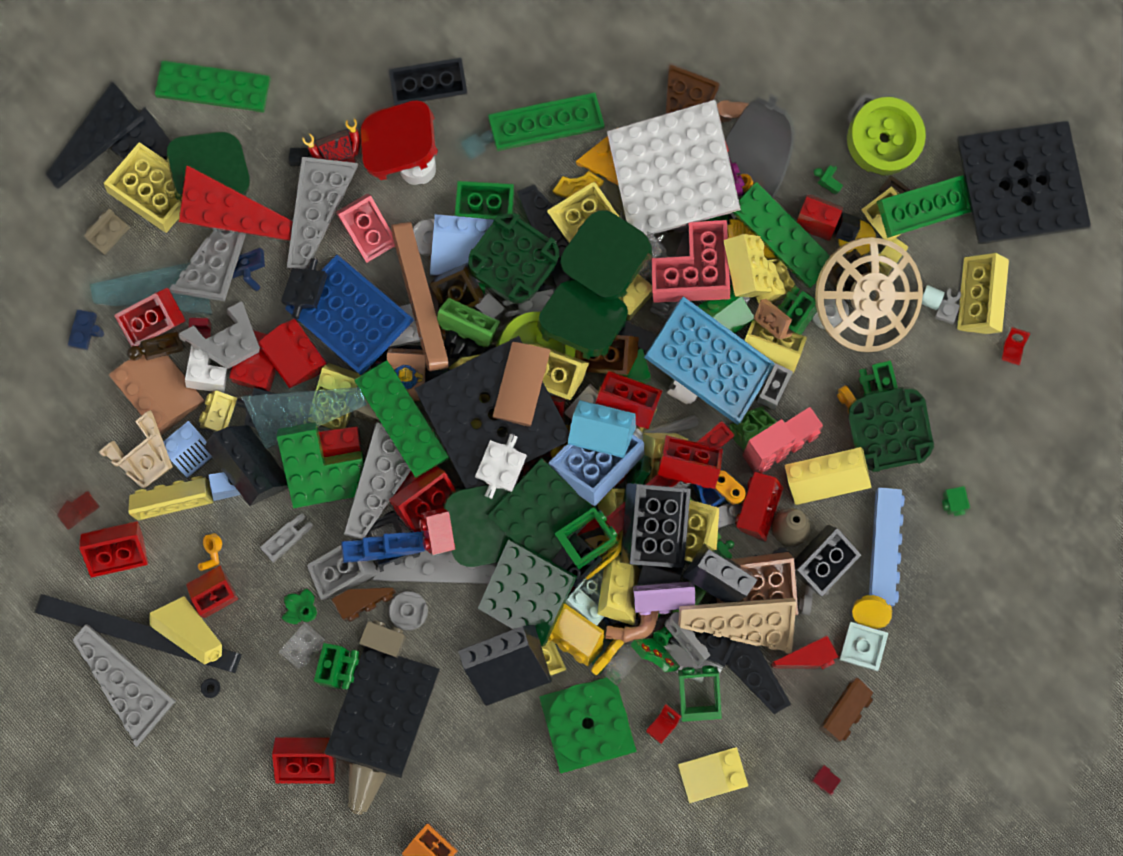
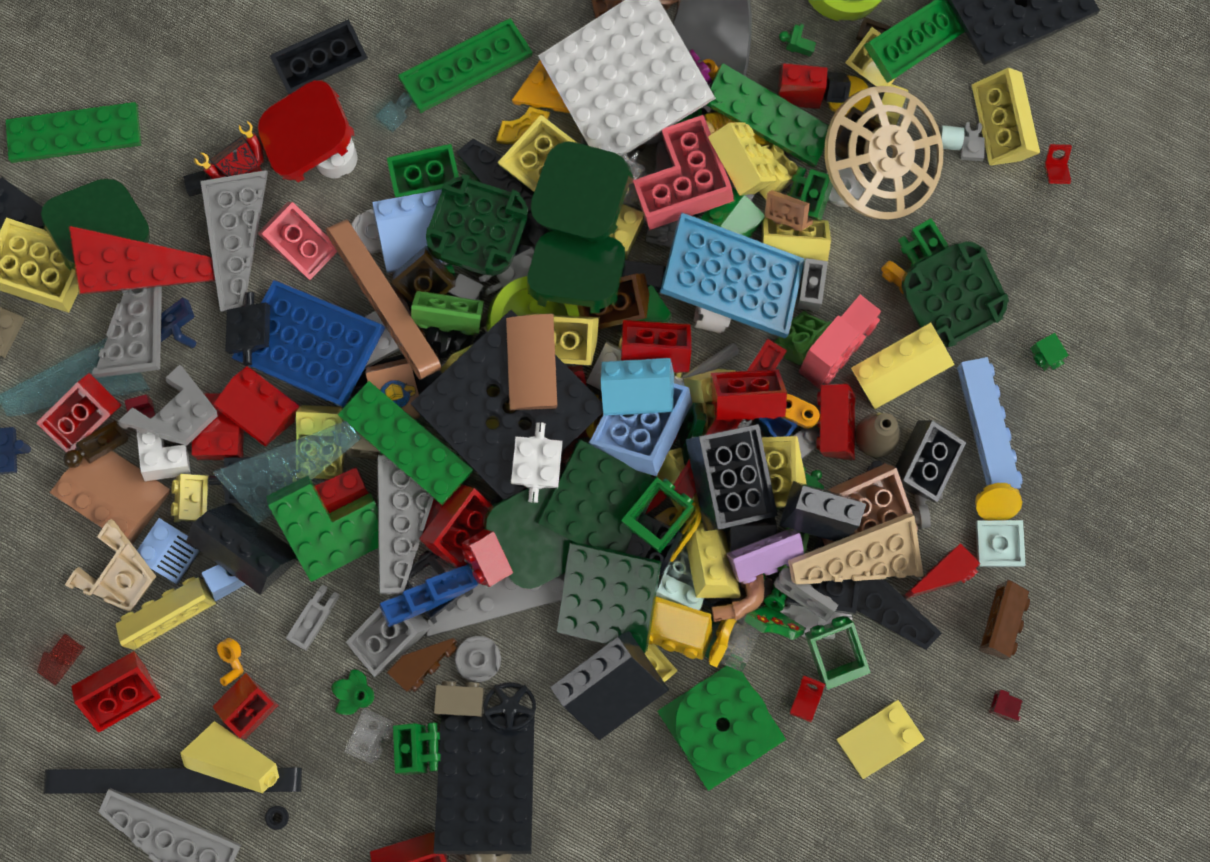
camera: 20 degrees left, 0 degrees up
none -> black wheel [483,682,536,730]

